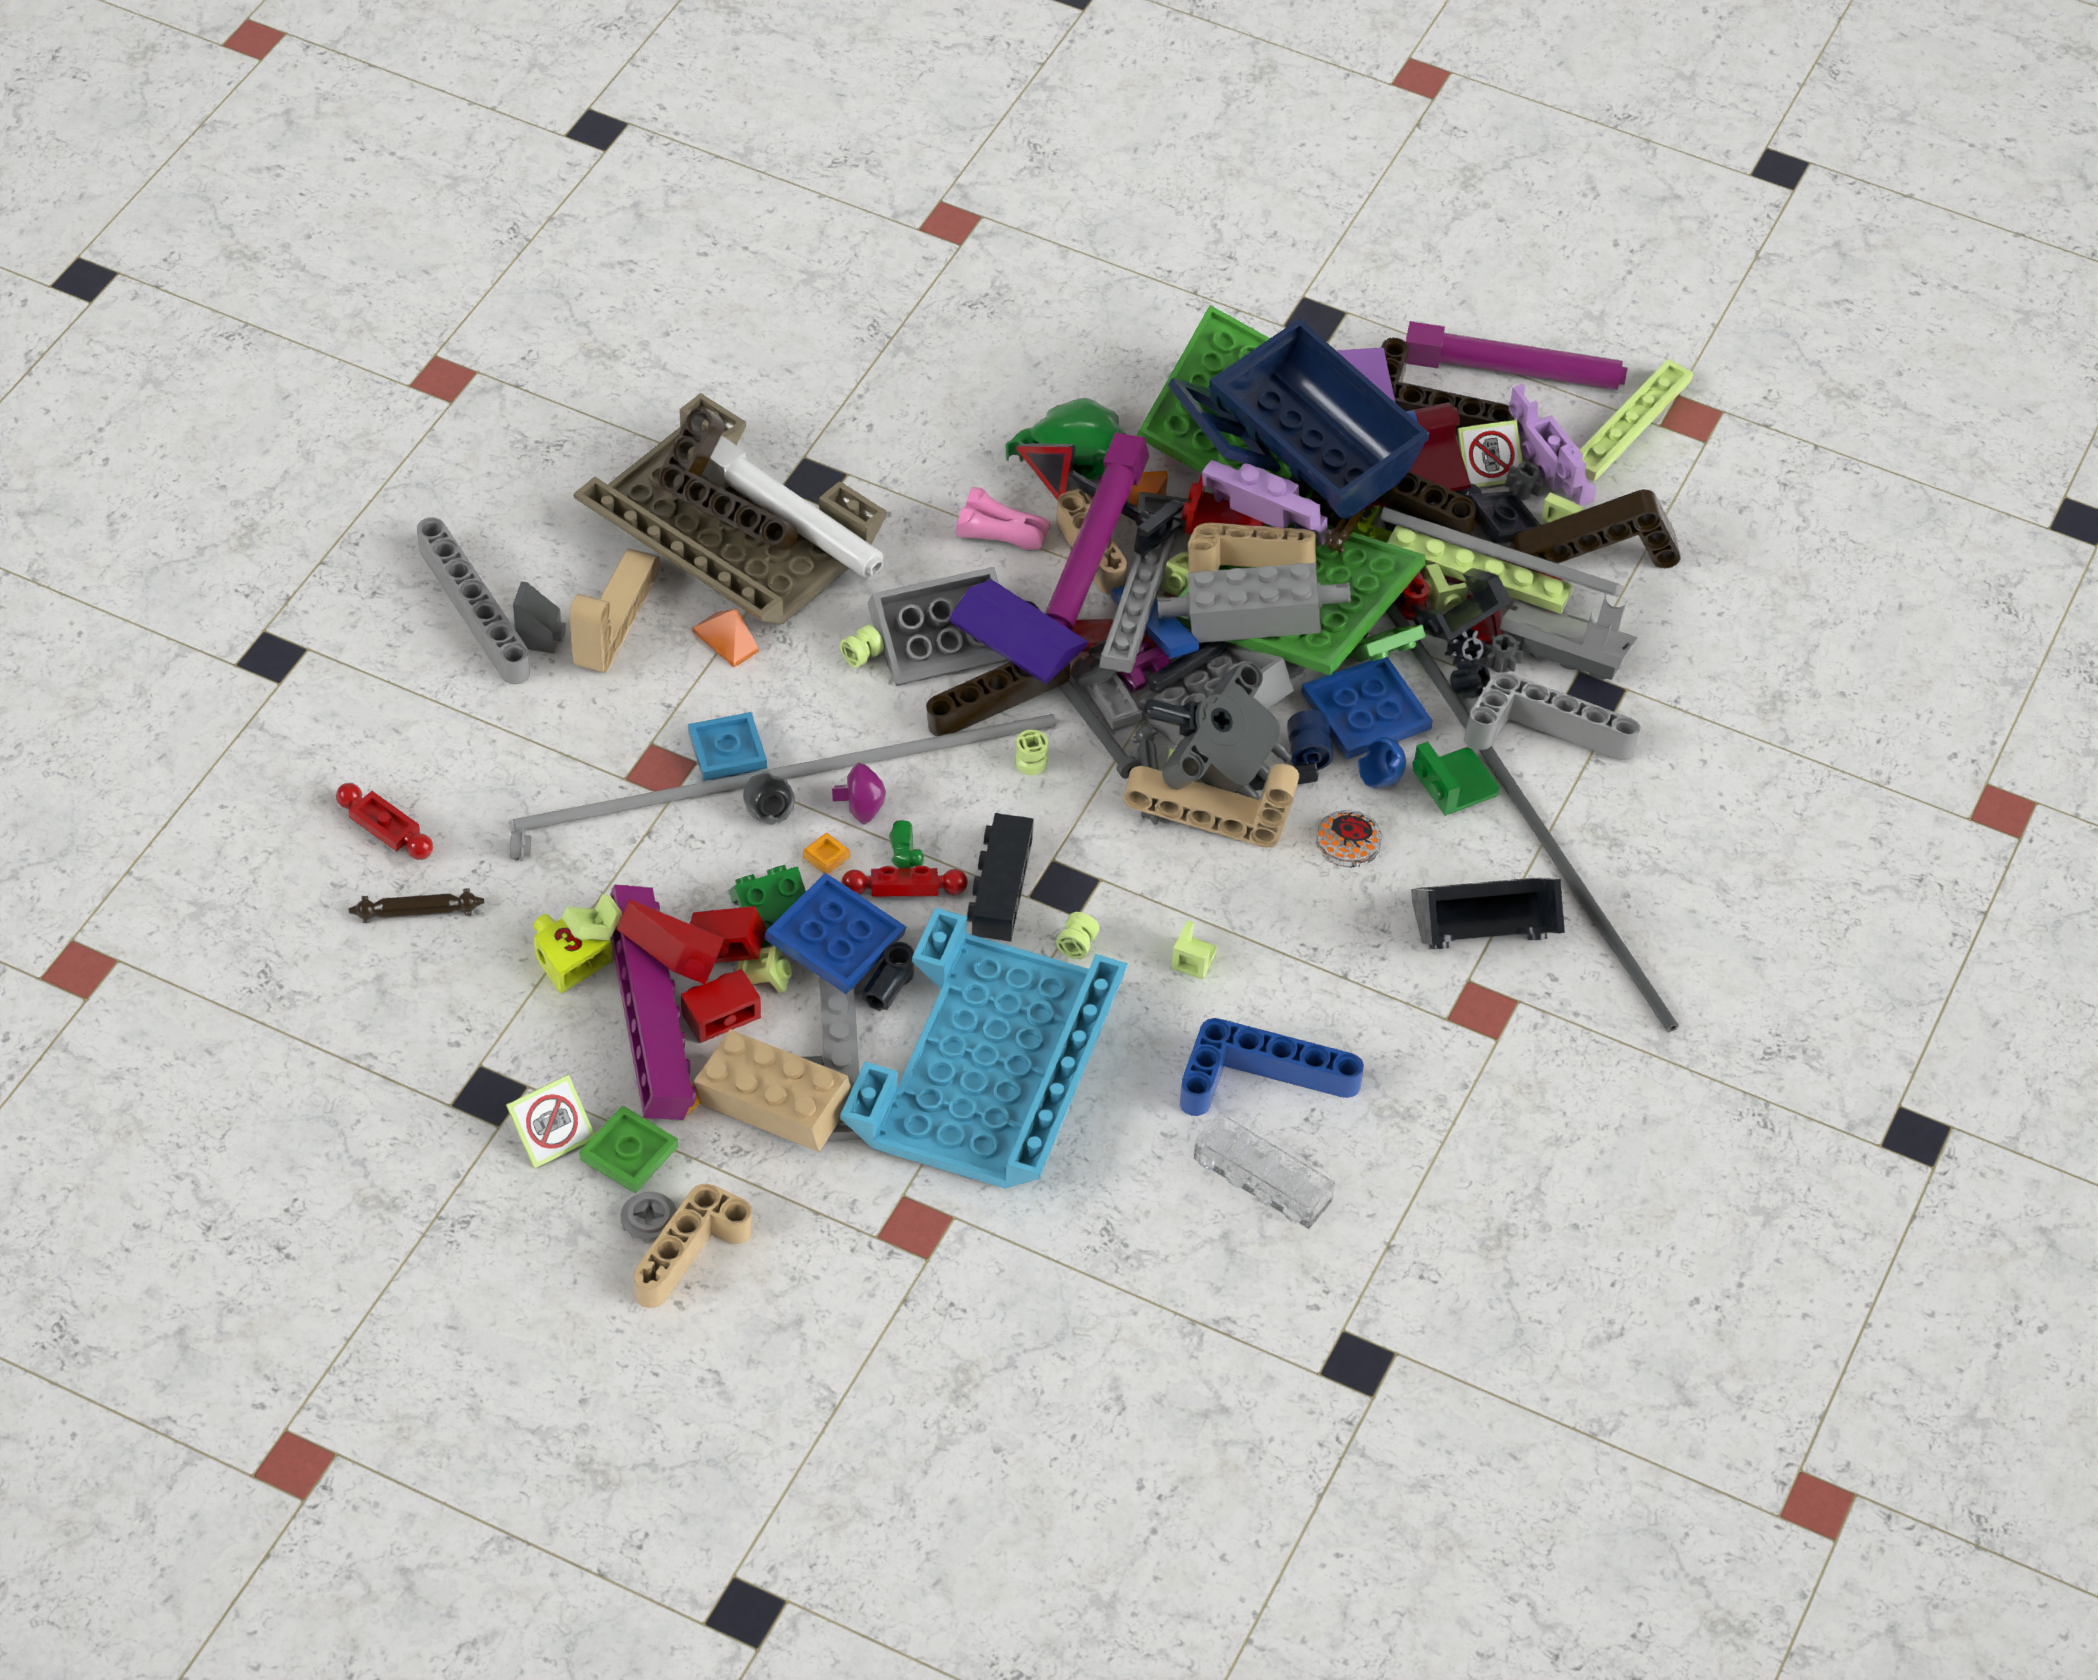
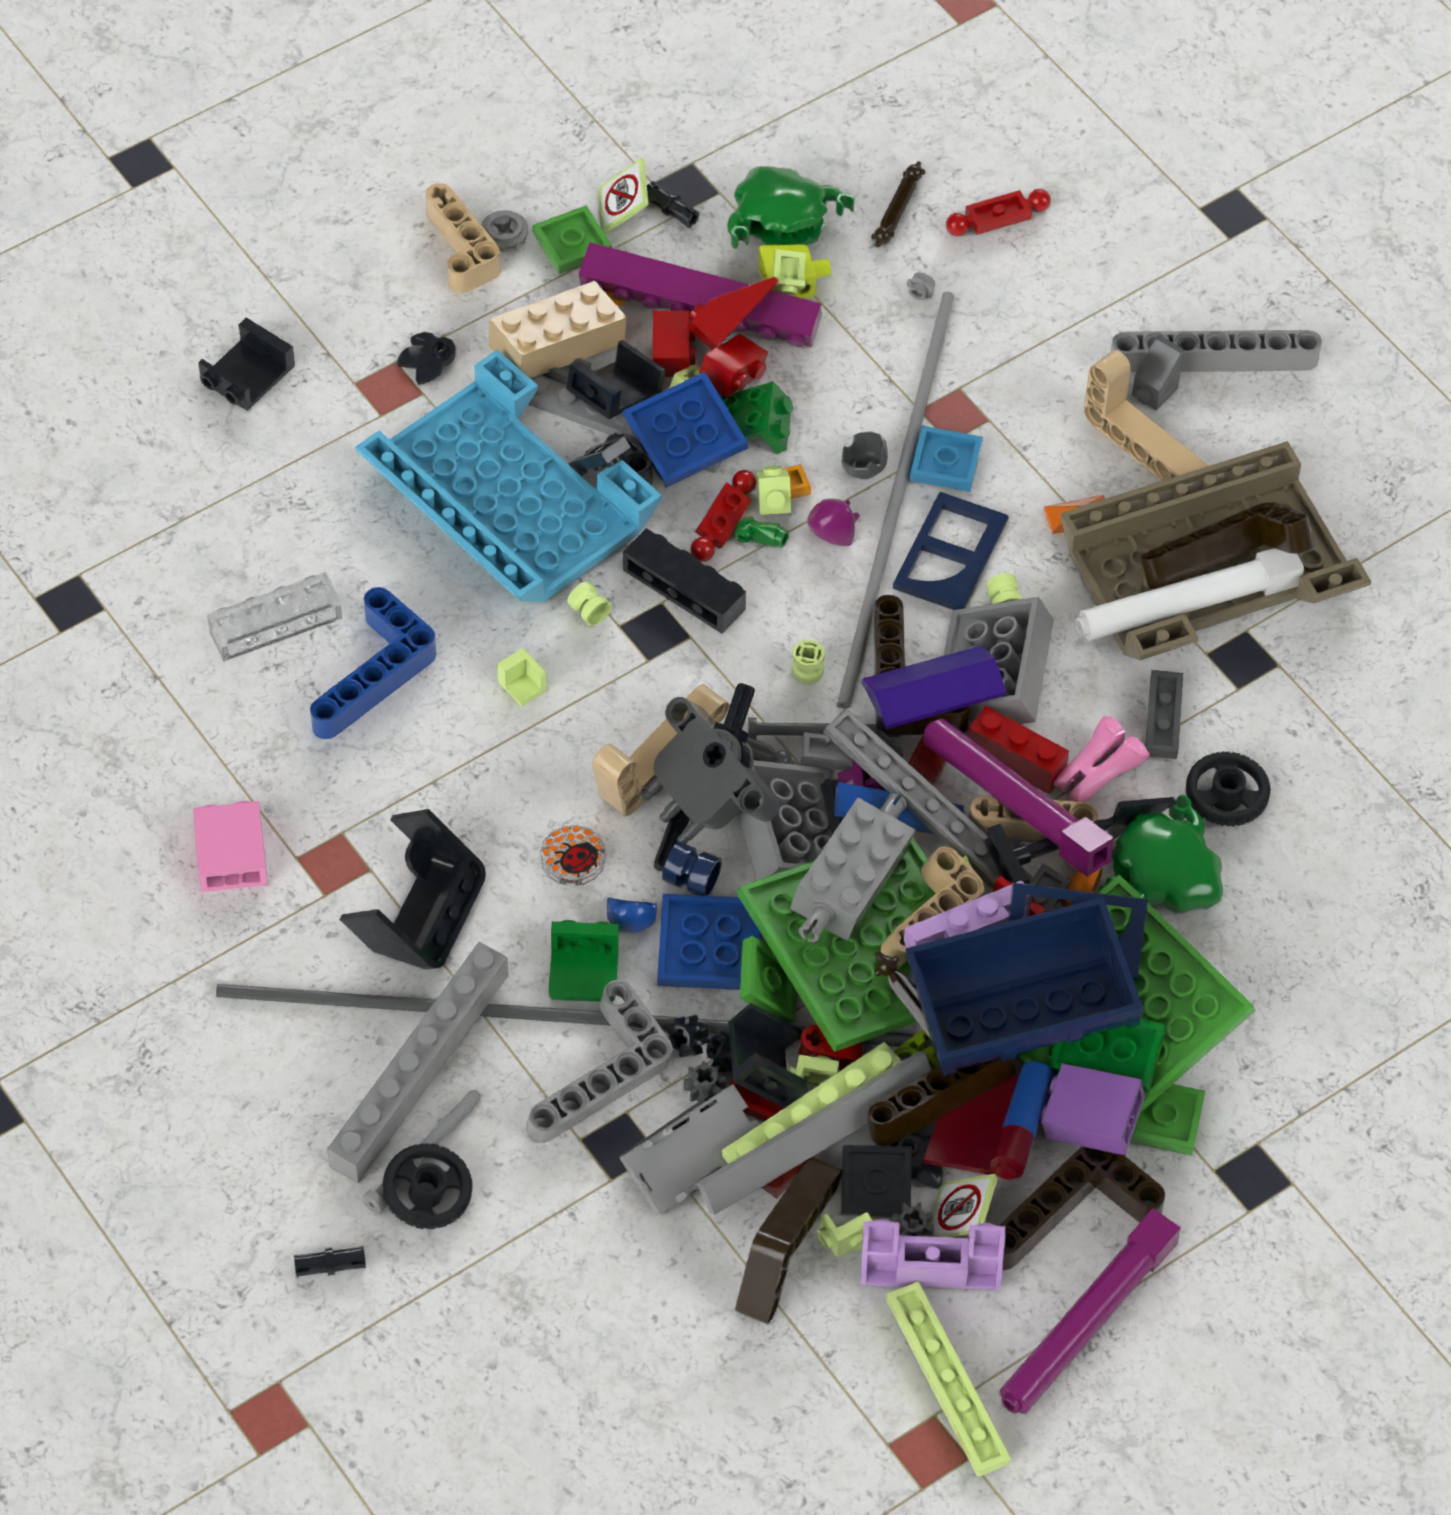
camera: 120 degrees right, 5 degrees up
none -> bright pink brick [193,801,268,892]
none -> black panel [198,317,295,411]
none -> black pin [294,1246,366,1277]
none -> light grey brick [327,941,509,1183]
none -> light grey bar [362,1090,481,1214]
none -> black wheel [382,1143,473,1229]
none -> black plate [397,332,456,385]
none -> black panel [566,340,665,419]
none -> black plate [569,437,631,476]
none -> black pin [647,181,700,228]
none -> green piece [727,166,855,249]
none -> yellowish green bracket [756,466,792,515]
none -> dark blue window [893,491,1009,610]
none -> red brick [968,706,1069,795]
none -> dark grey plate [1145,670,1183,759]
none -> black wheel [1186,751,1271,827]

